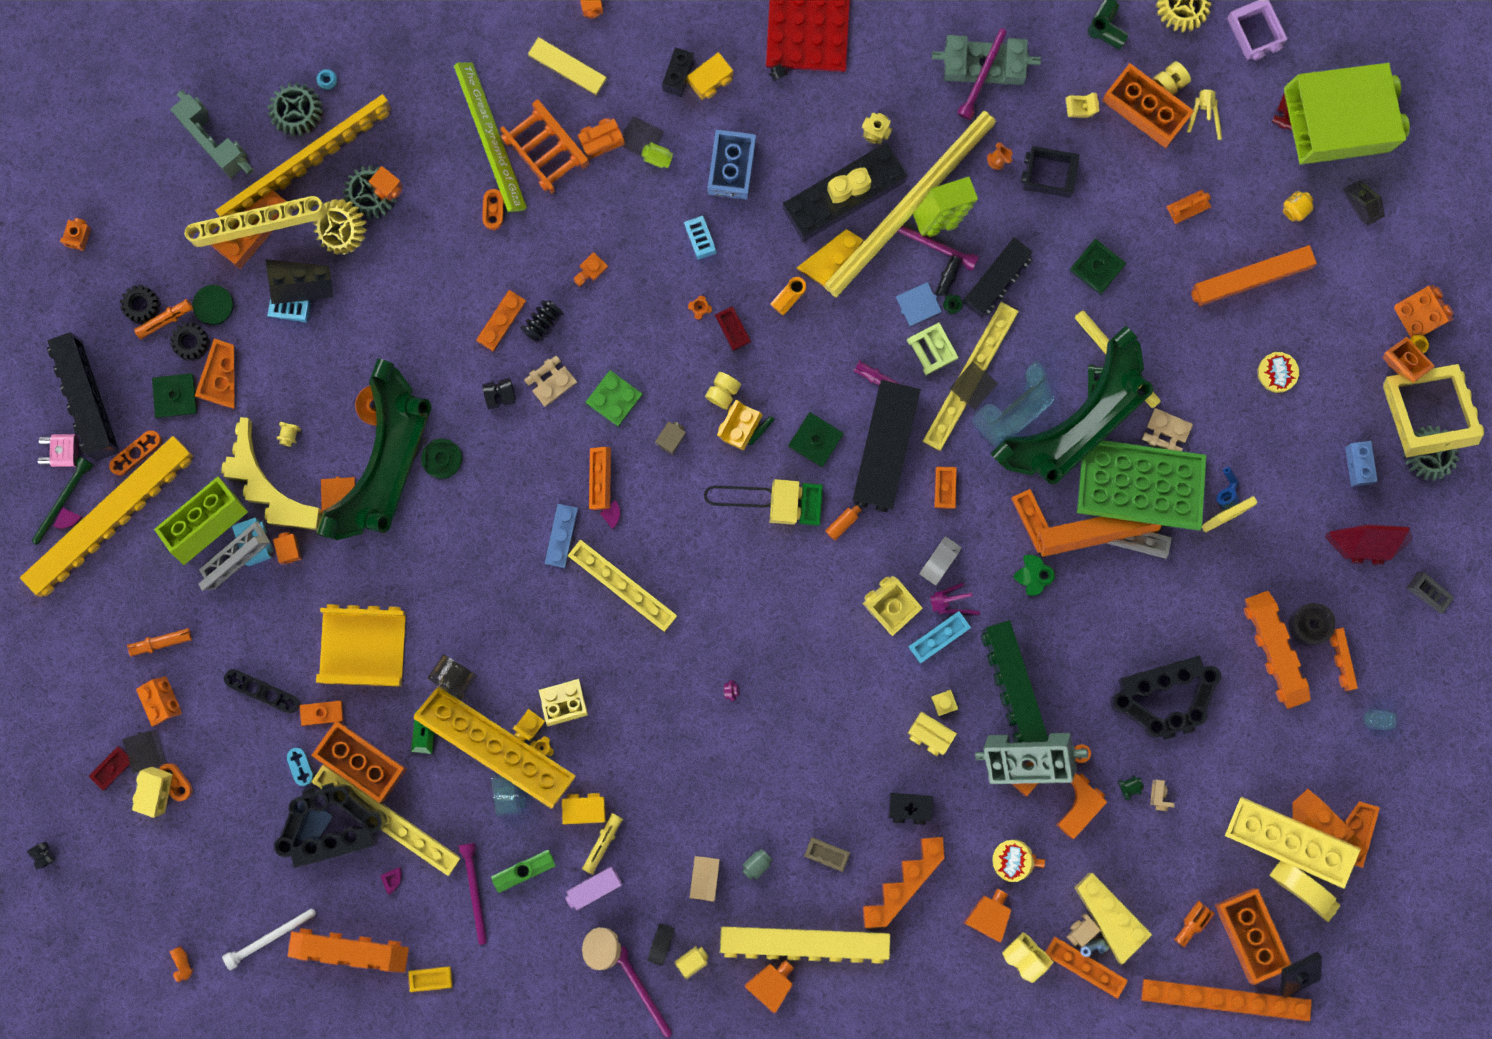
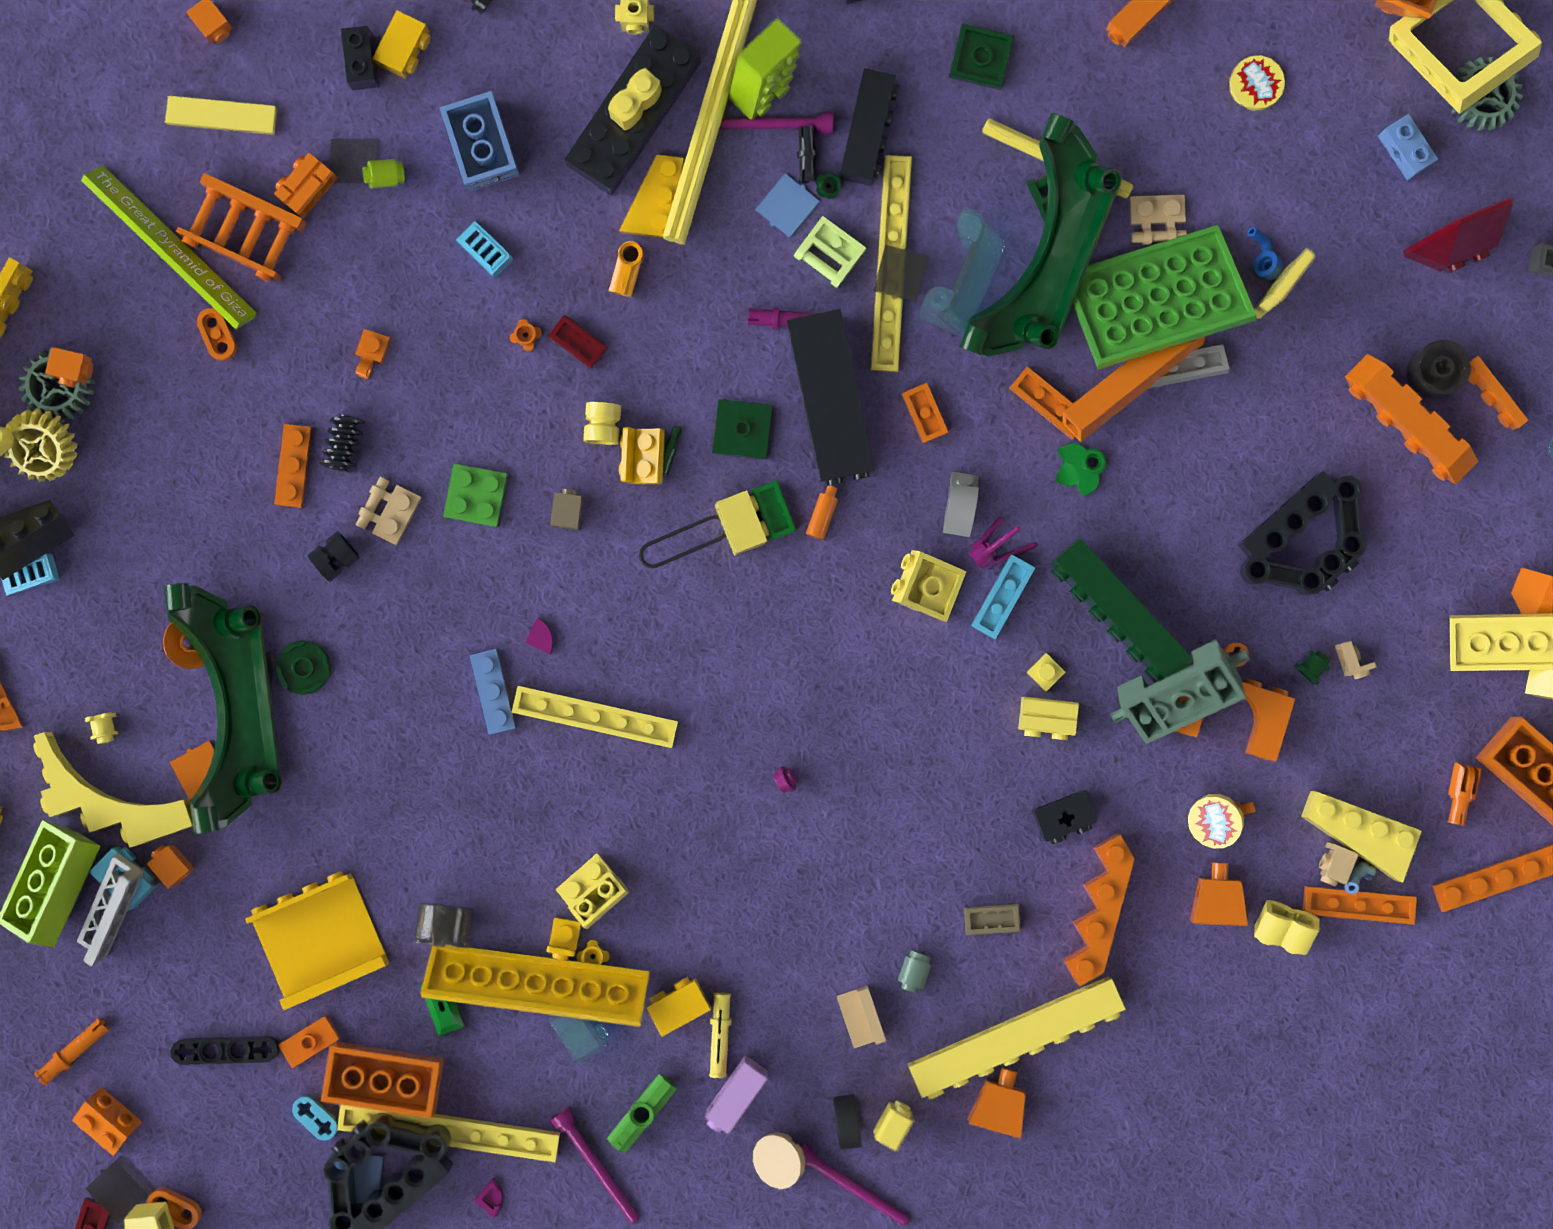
camera: 20 degrees left, 5 degrees up
orange plate [589,447,611,510] -> none

